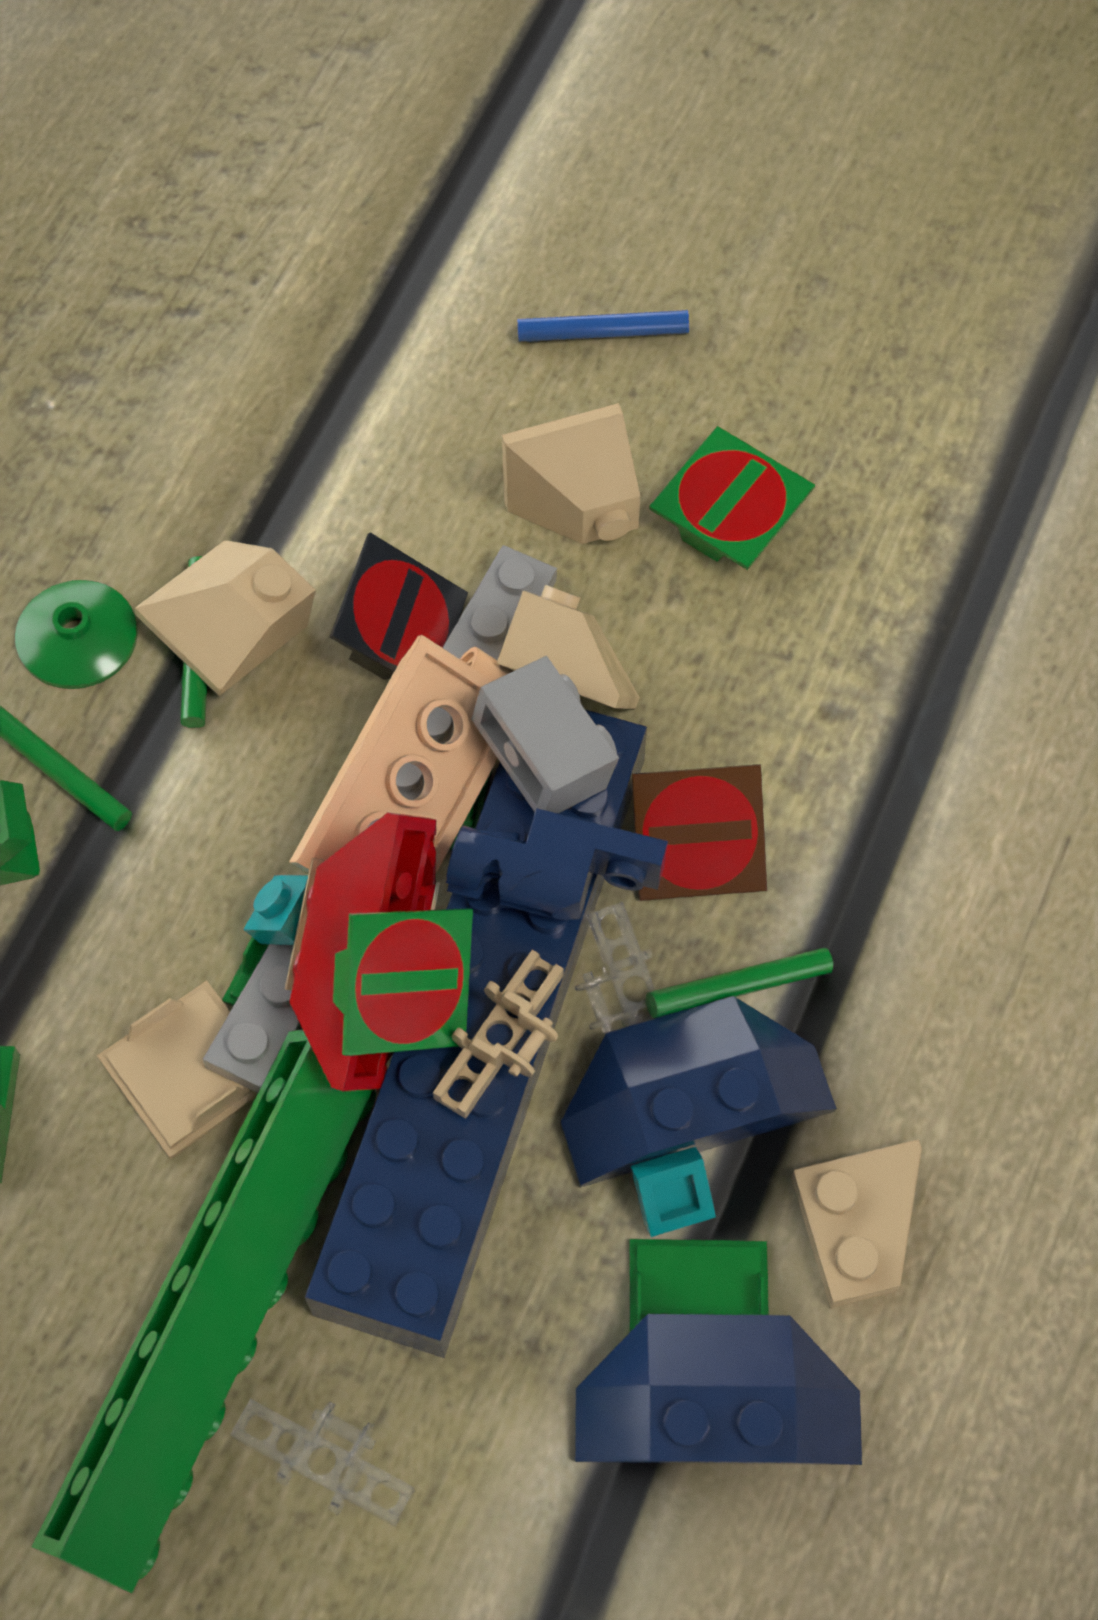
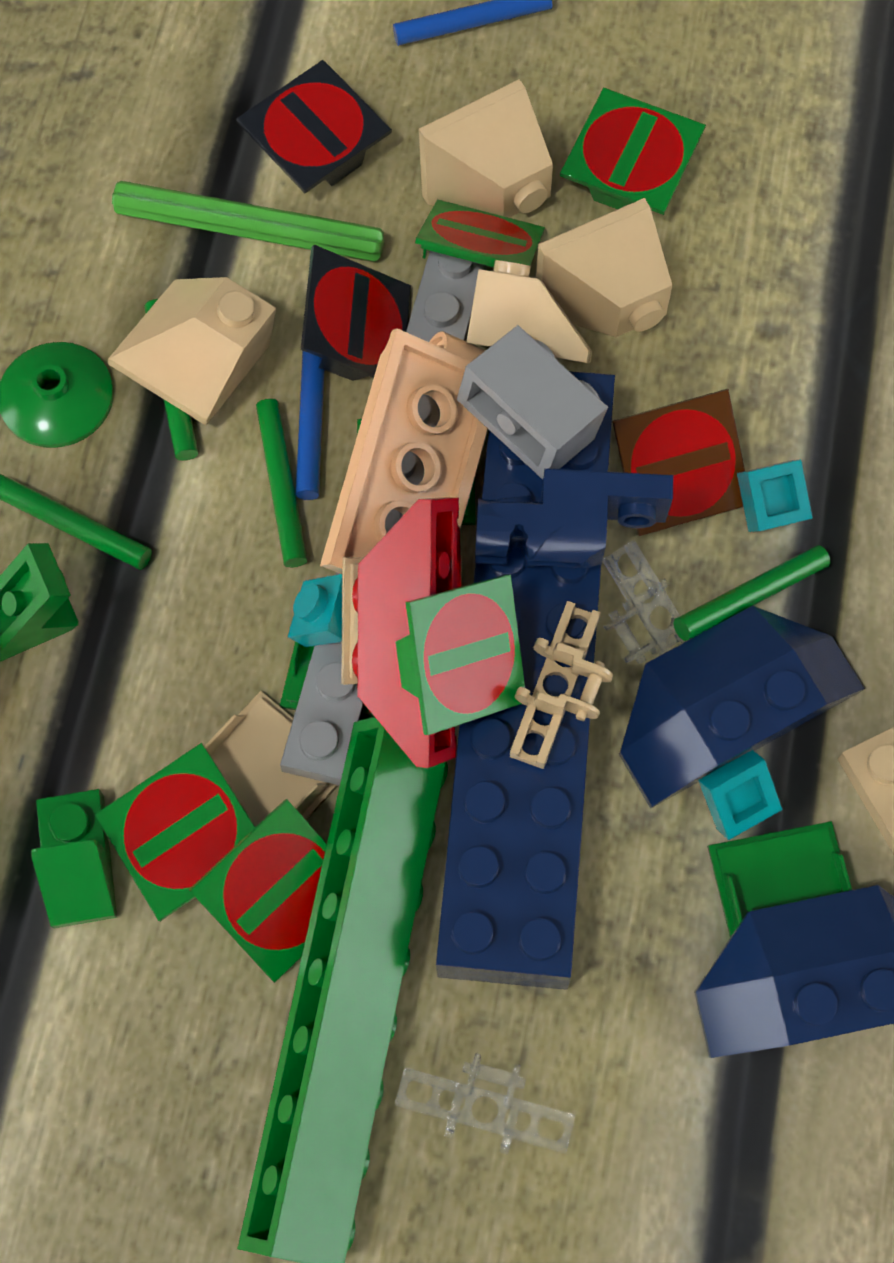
camera: 10 degrees left, 5 degrees up
none -> piece [95,743,255,922]
none -> bright green axle [112,181,385,261]
none -> piece [189,799,327,983]
none -> piece [236,60,392,194]
none -> green bar [256,398,308,568]
none -> blue bar [295,351,325,500]
none -> piece [415,199,545,267]
none -> tan slope [536,198,672,337]
none -> teal plate [737,459,813,532]

